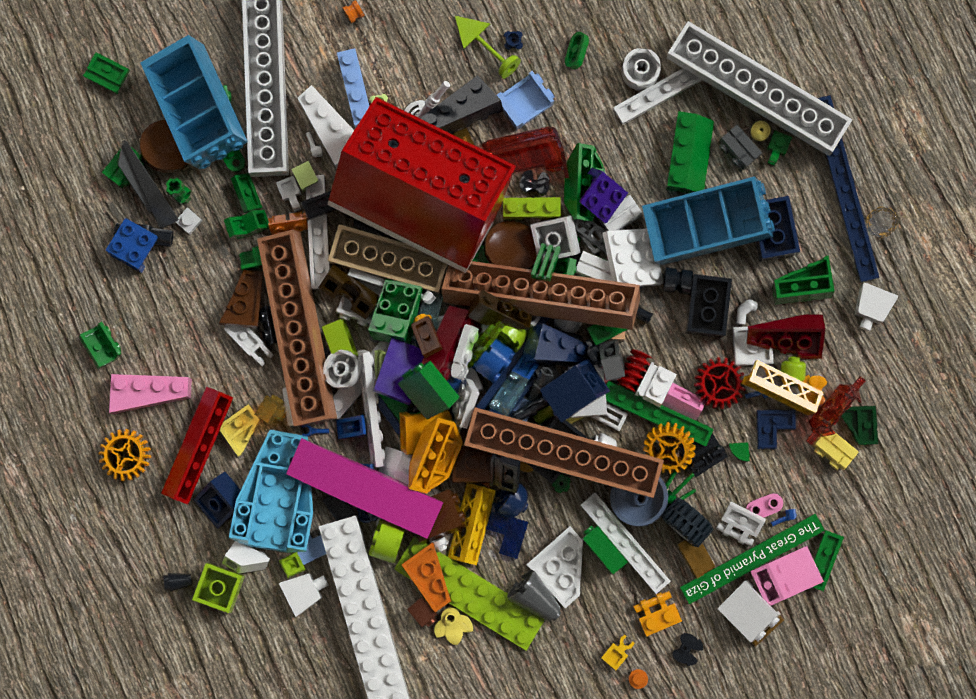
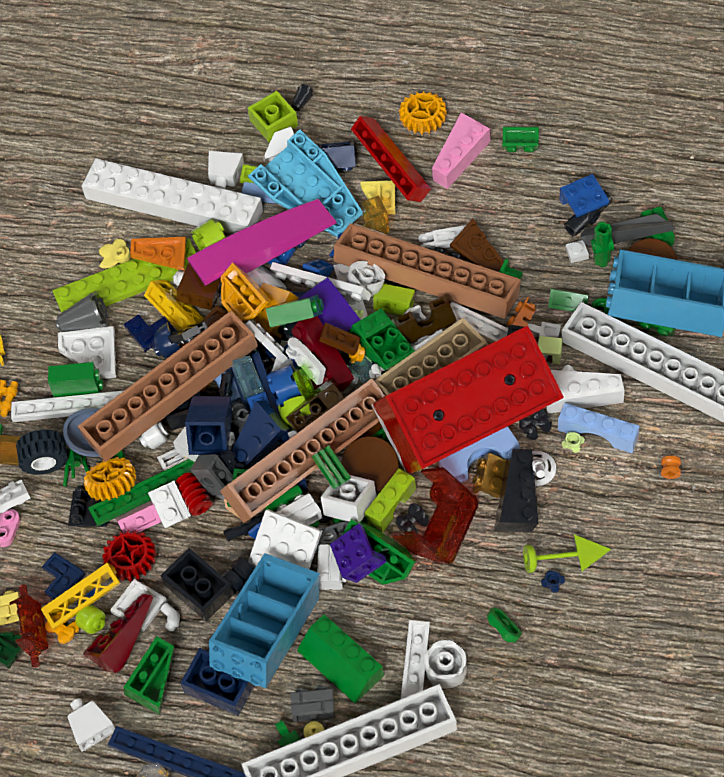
camera: 130 degrees right, 25 degrees down
green brick [224,210,269,239] -> none
copper brick [407,597,437,627] -> none
light blue panel [497,71,555,131] -> none
green plate [553,258,577,276] -> none
green tile [729,442,750,462] -> none

